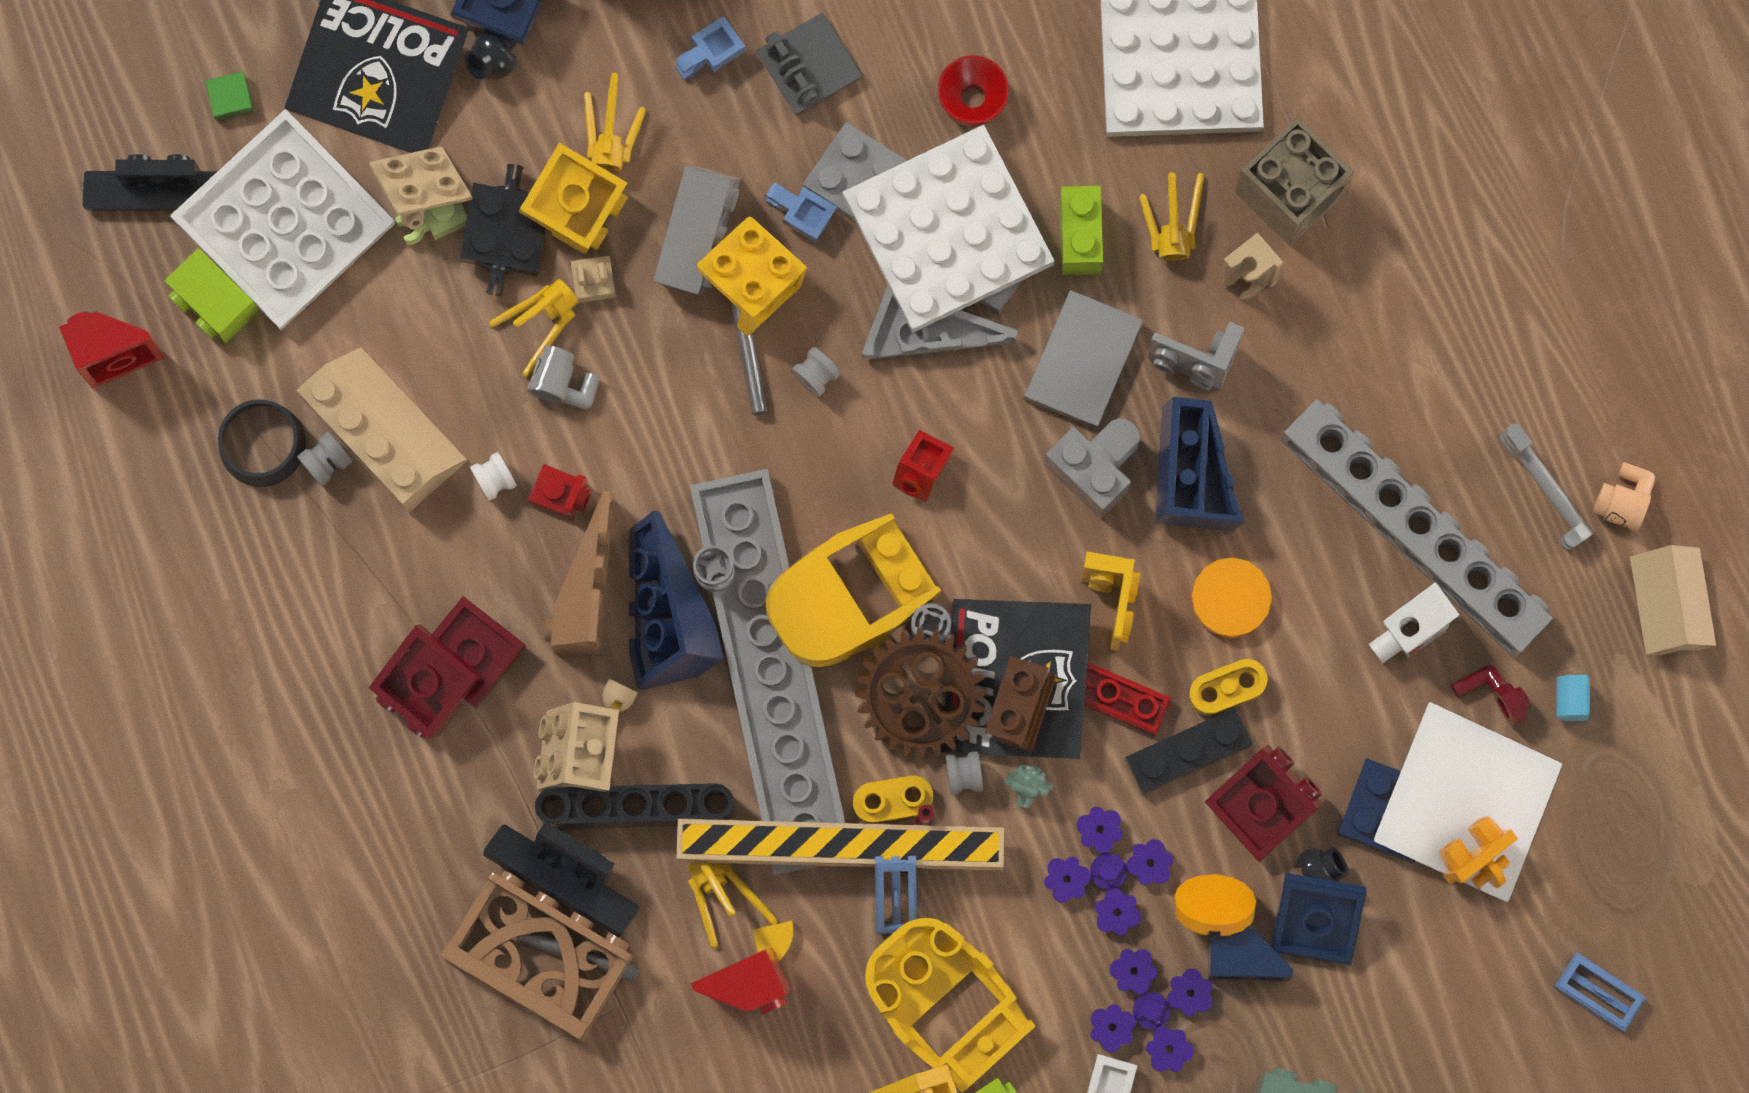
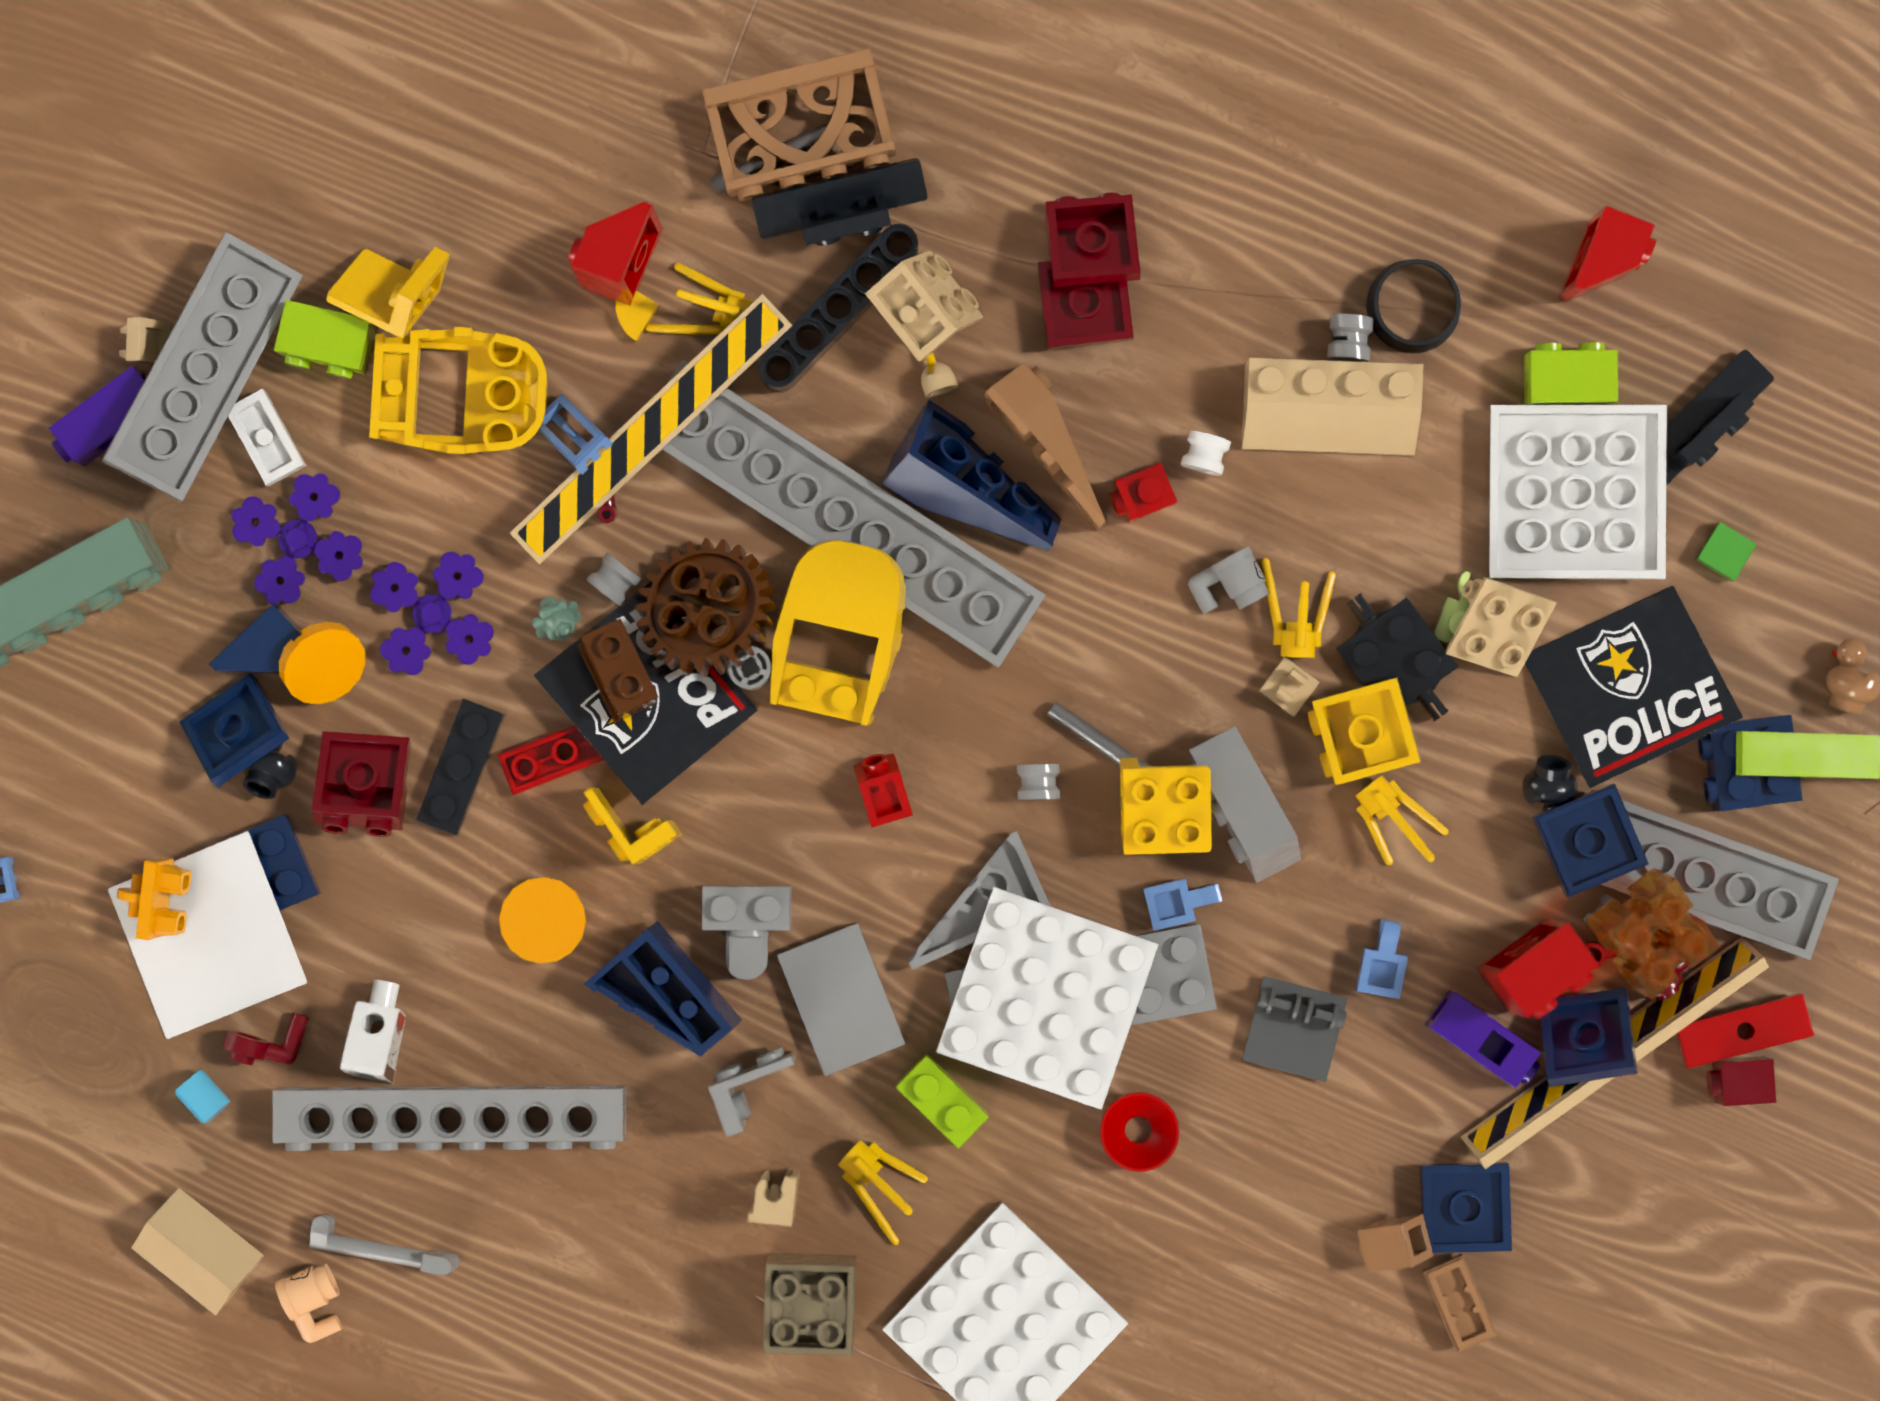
camera: 130 degrees right, 10 degrees up
light grey wheel [693,545,735,592] -> none
yellow plate [853,776,933,824] -> none
yellow plate [1189,659,1268,716] -> none

